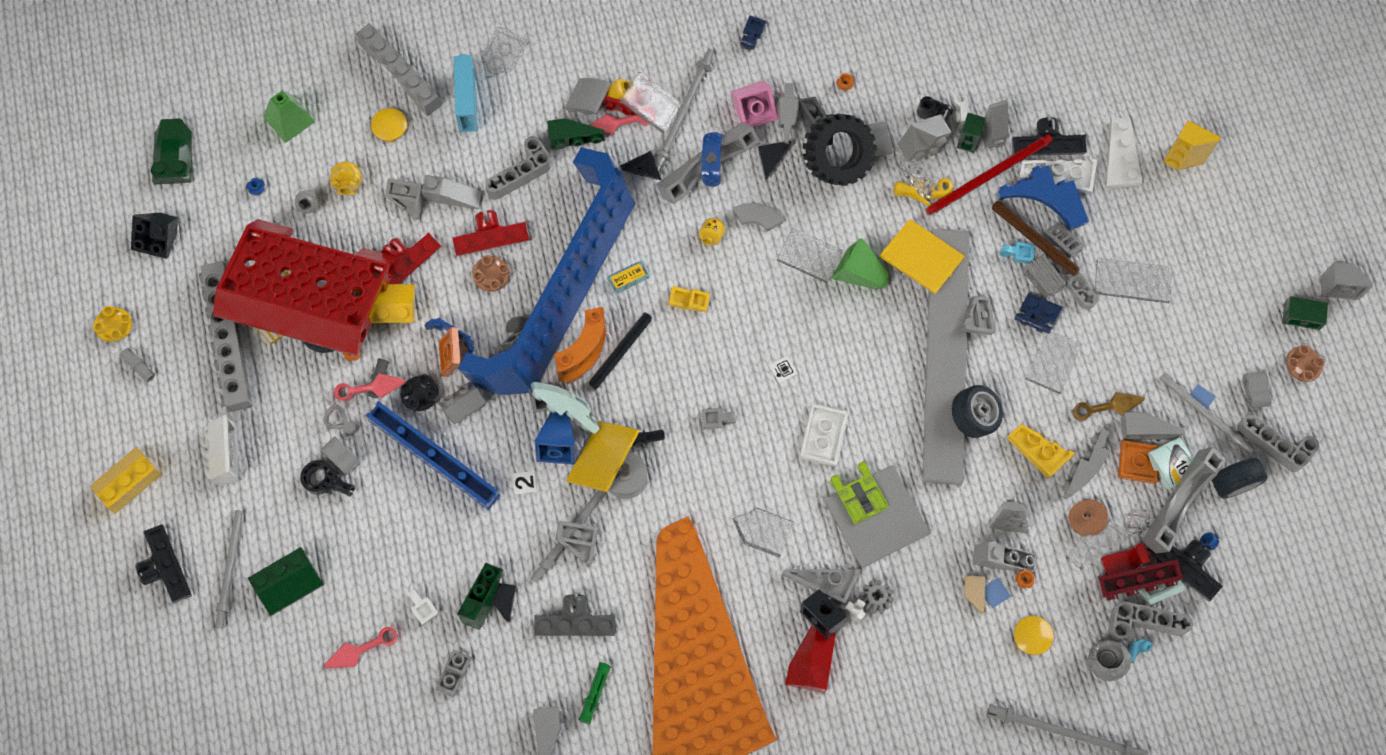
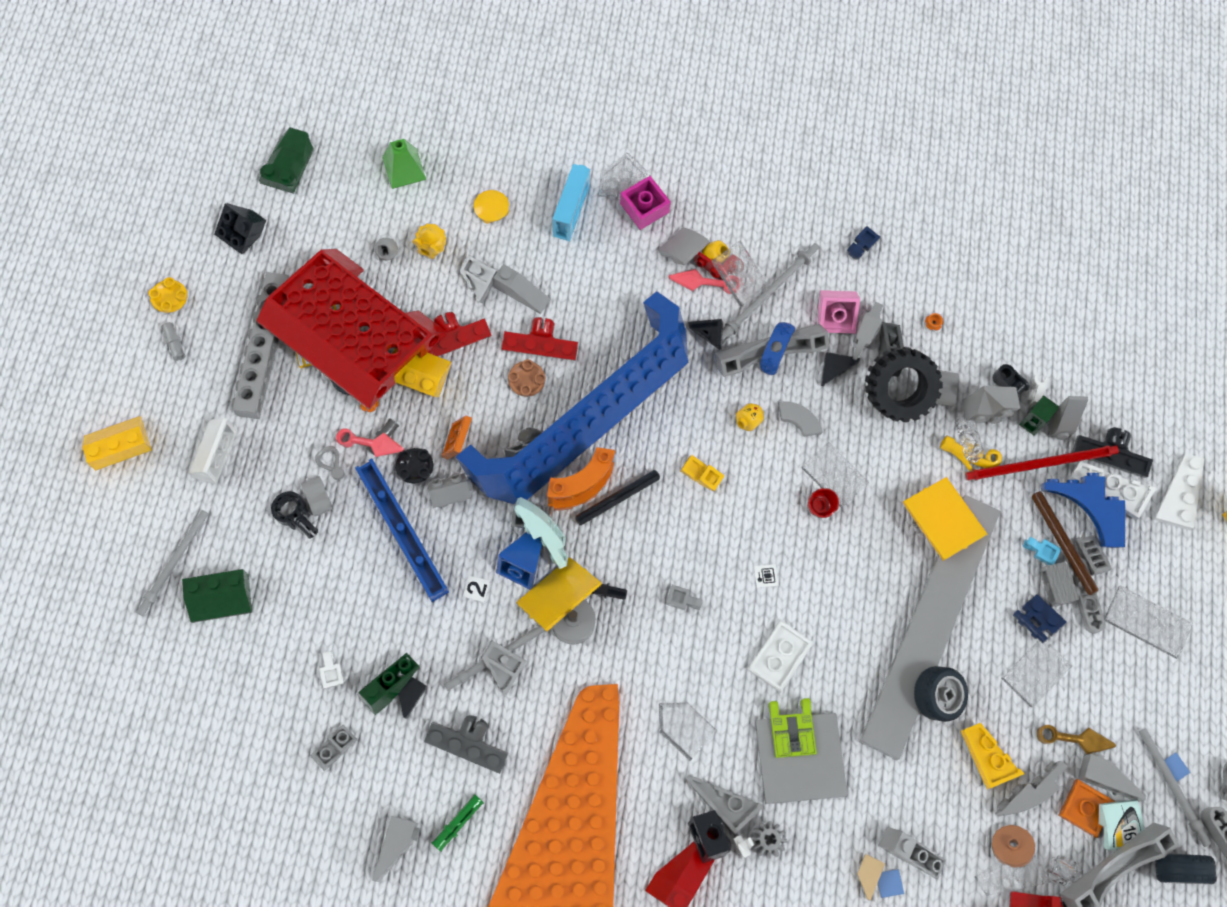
camera: 20 degrees right, 0 degrees up
black plate [135,524,192,604] -> none
blue plate [246,178,265,195] -> none
coral piece [324,627,398,669] -> none
light grey arch [355,23,441,117] -> none
blue piece [424,318,474,354] -> none
light grey beam [485,136,551,200] -> none
dark green slope [547,118,605,149] -> none
tile [607,260,649,294] -> none
bright green slope [831,238,889,290] -> none
light grey wing [961,296,995,335] -> none
light grey wing [989,499,1029,534] -> none
orange plate [1015,570,1035,589] -> none
none -> dark pink brick [620,176,671,230]
none -> red hair [807,488,839,518]

